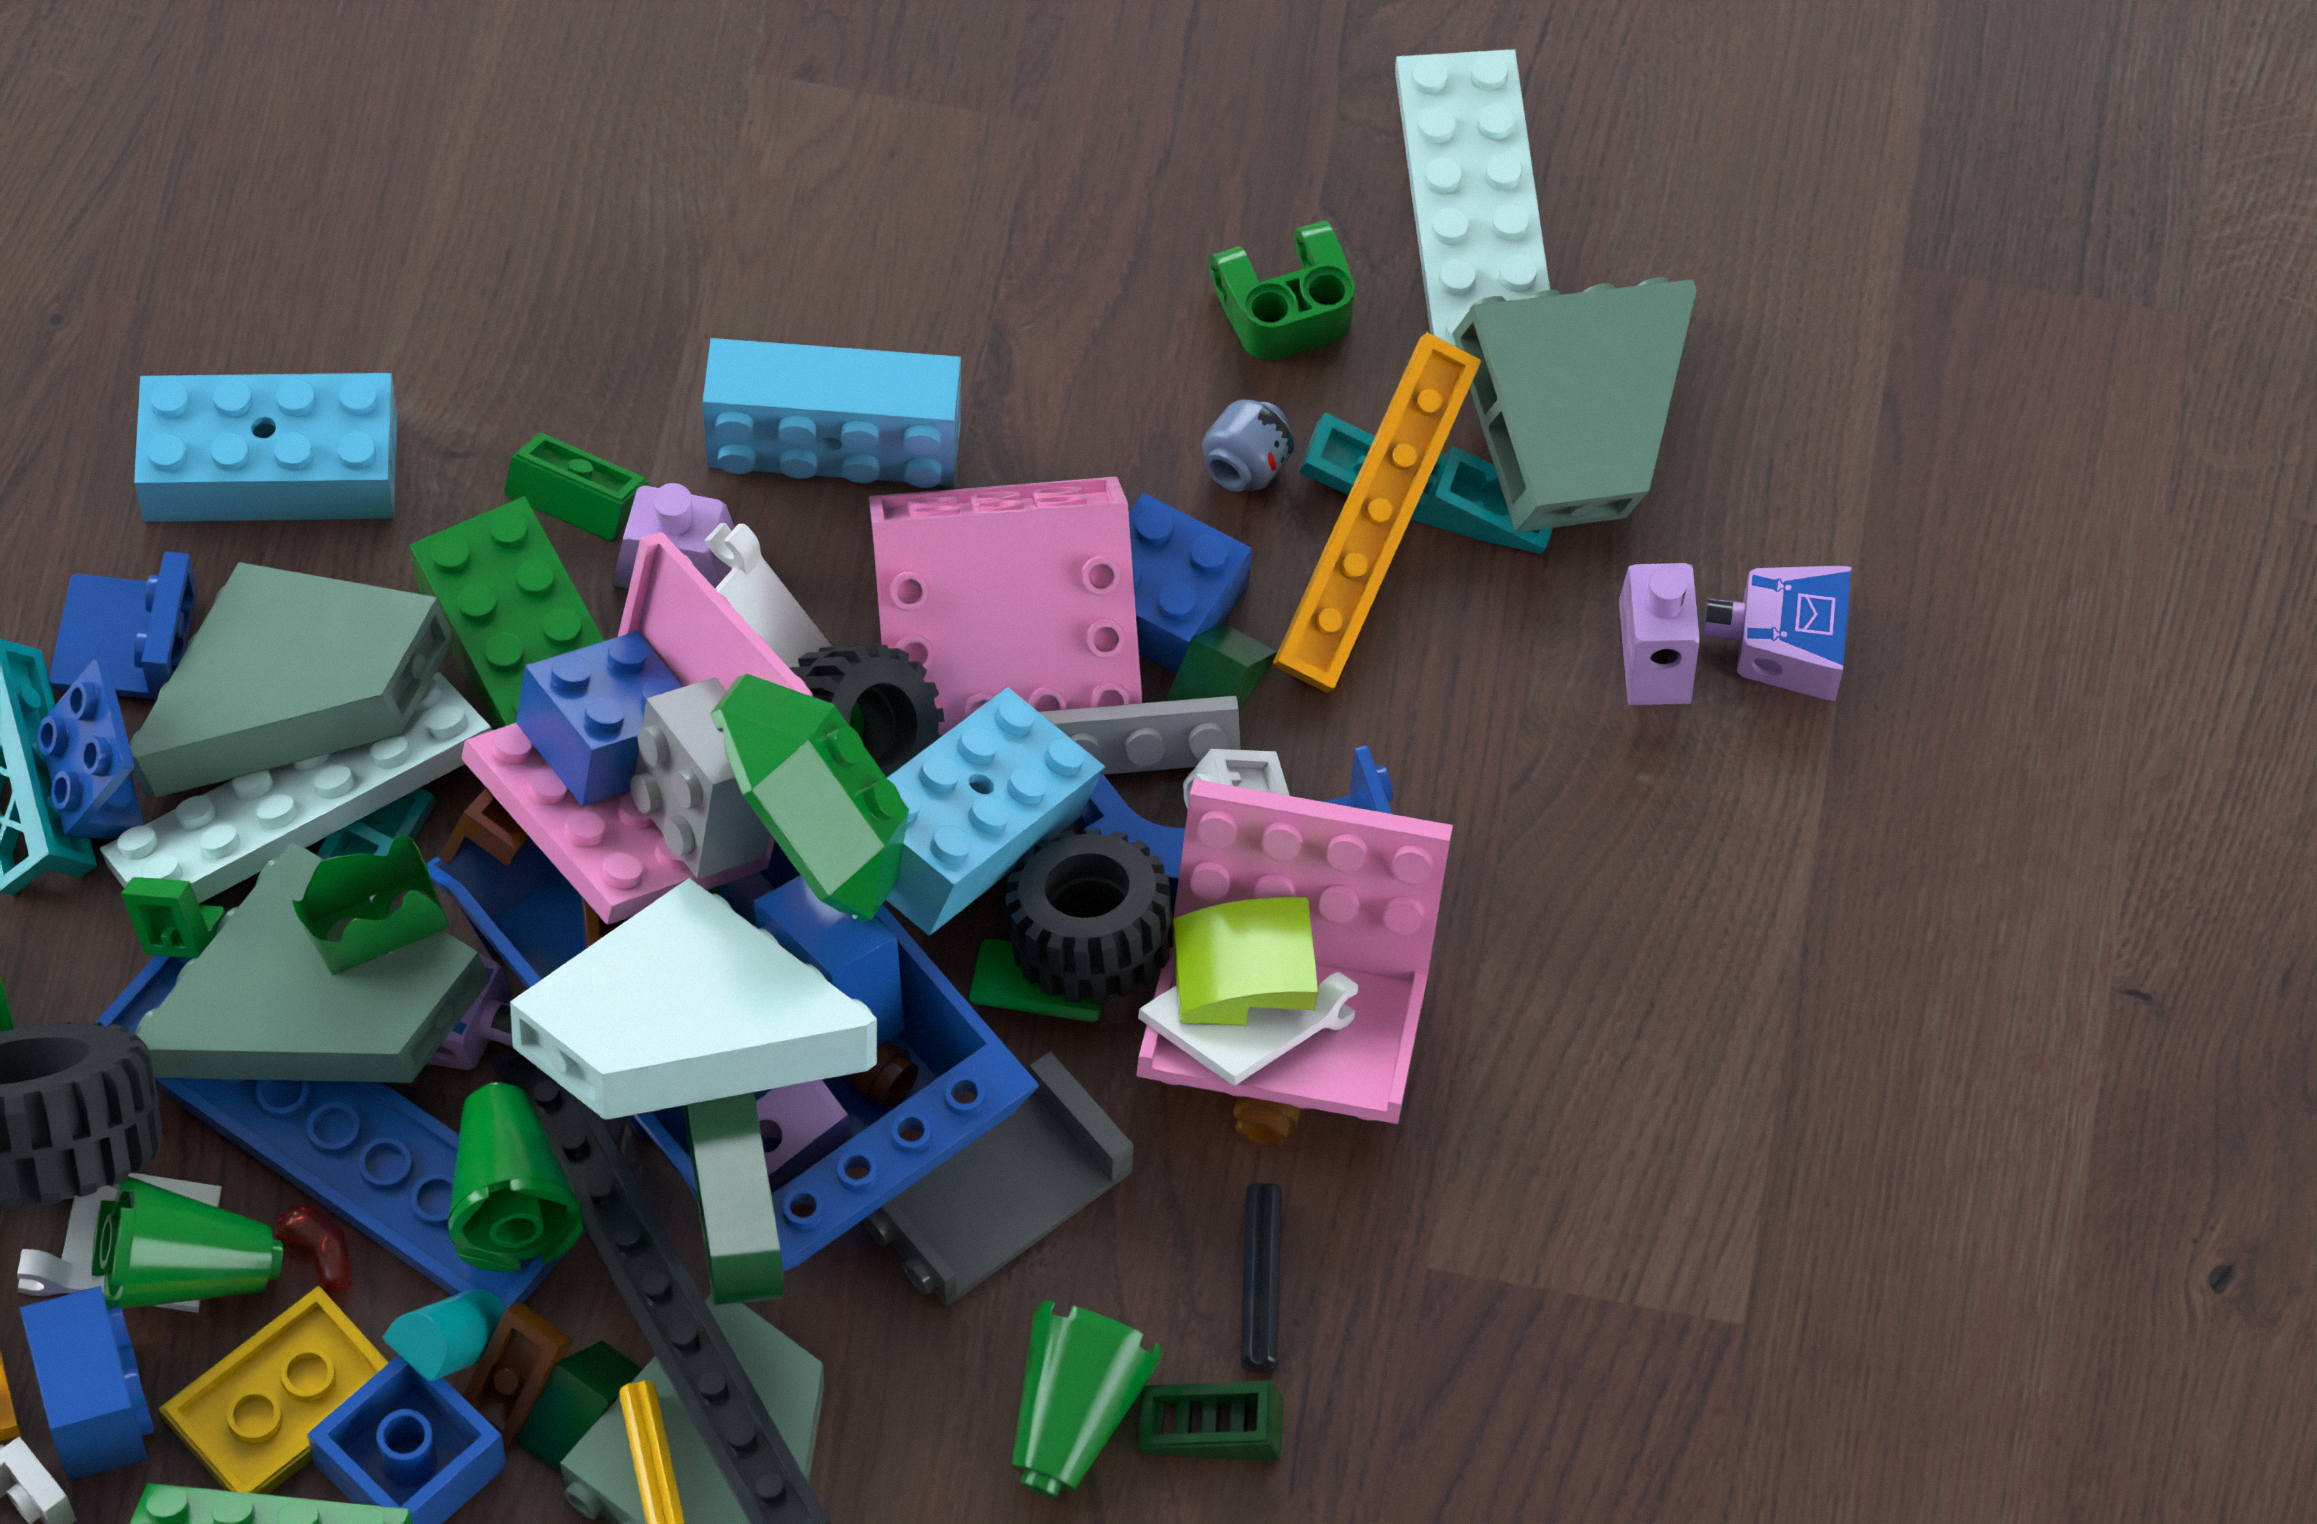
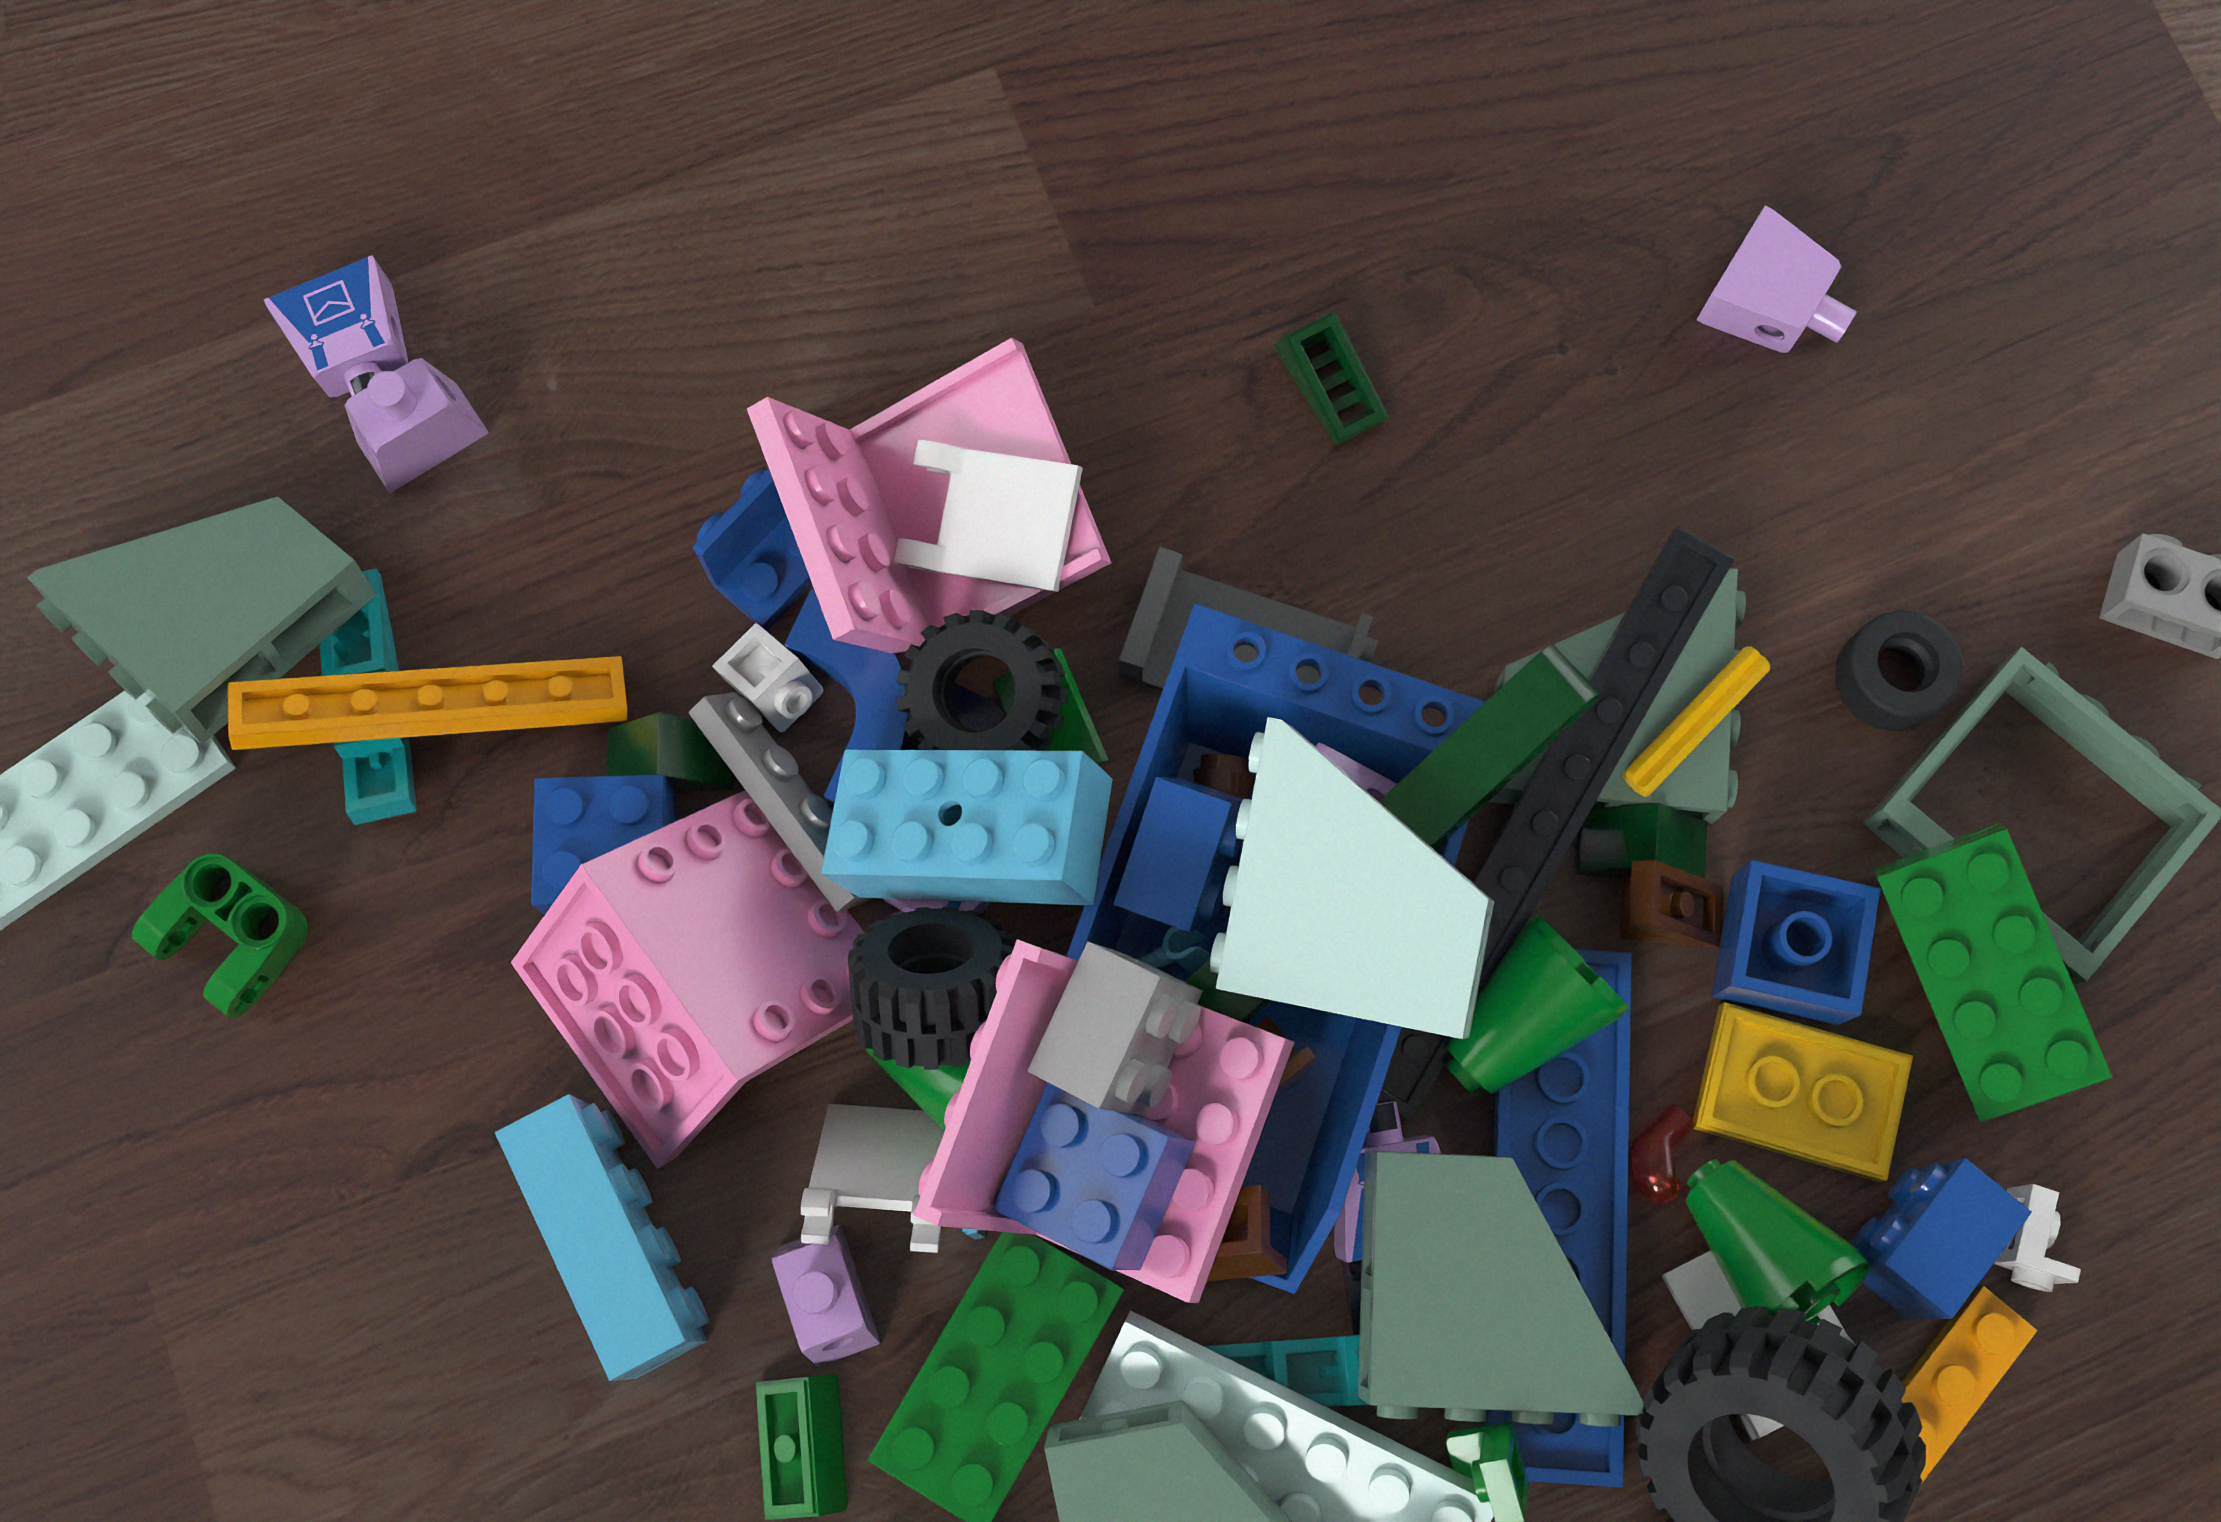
camera: 120 degrees left, 15 degrees up
green piece [292,834,450,976] -> none
teal brick [382,1289,506,1381] -> none
green wedge [710,674,909,923] -> none
green cone [1011,1301,1163,1498] -> none
lime slope [1172,897,1318,1026] -> none
sand blue head [1202,399,1294,492] -> none
black axle [1241,1183,1282,1372] -> none

